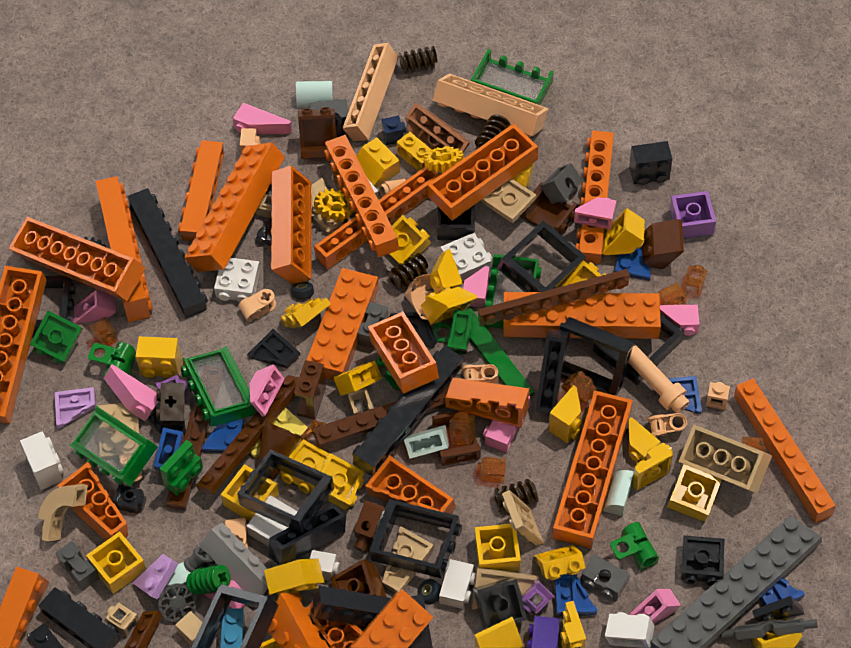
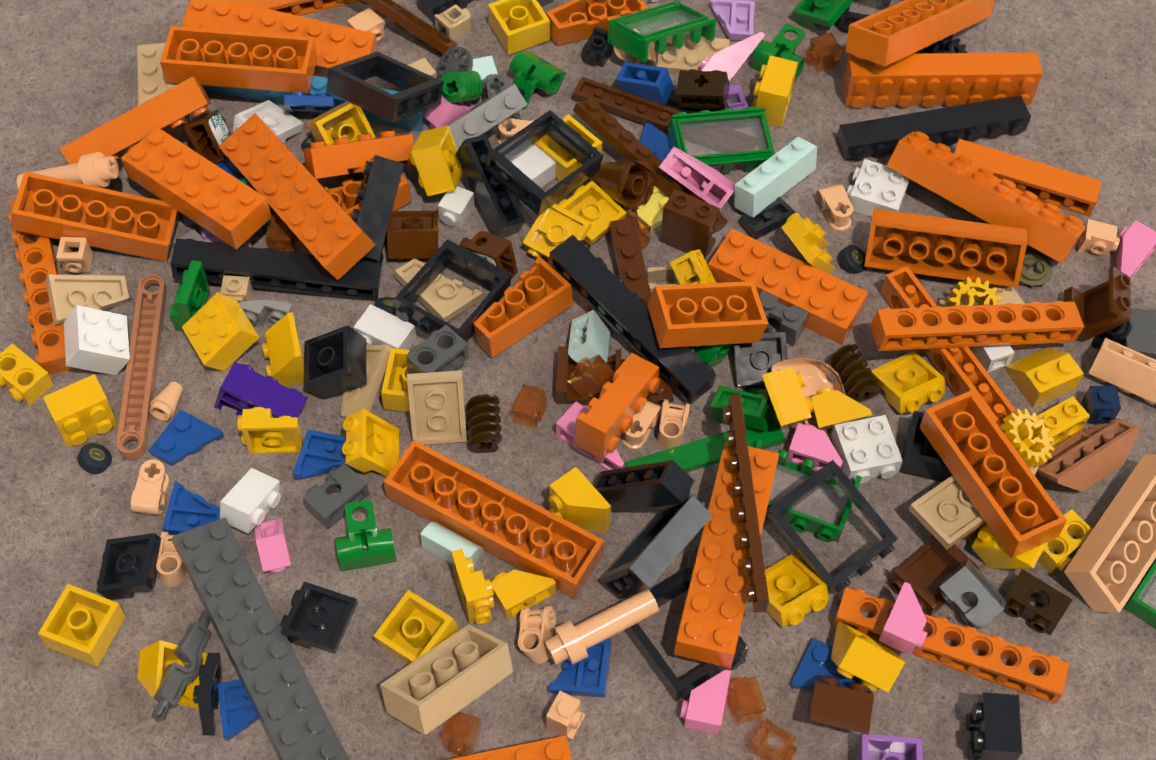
camera: 100 degrees right, 0 degrees up
lavender wing [133,554,179,600] -> none
green plate [160,440,203,496] -> none
light nougat cone [379,178,406,197] -> none
dark brown piece [475,115,511,149] -> none
medium lavender window [521,580,554,614] -> none
clear orange brick [561,371,597,403] -> none
none -> dark grey brick [406,325,469,374]
none -> green piece [509,51,566,109]
none -> light aqua brick [734,137,817,217]
none -> dark brown brick [1004,569,1073,635]

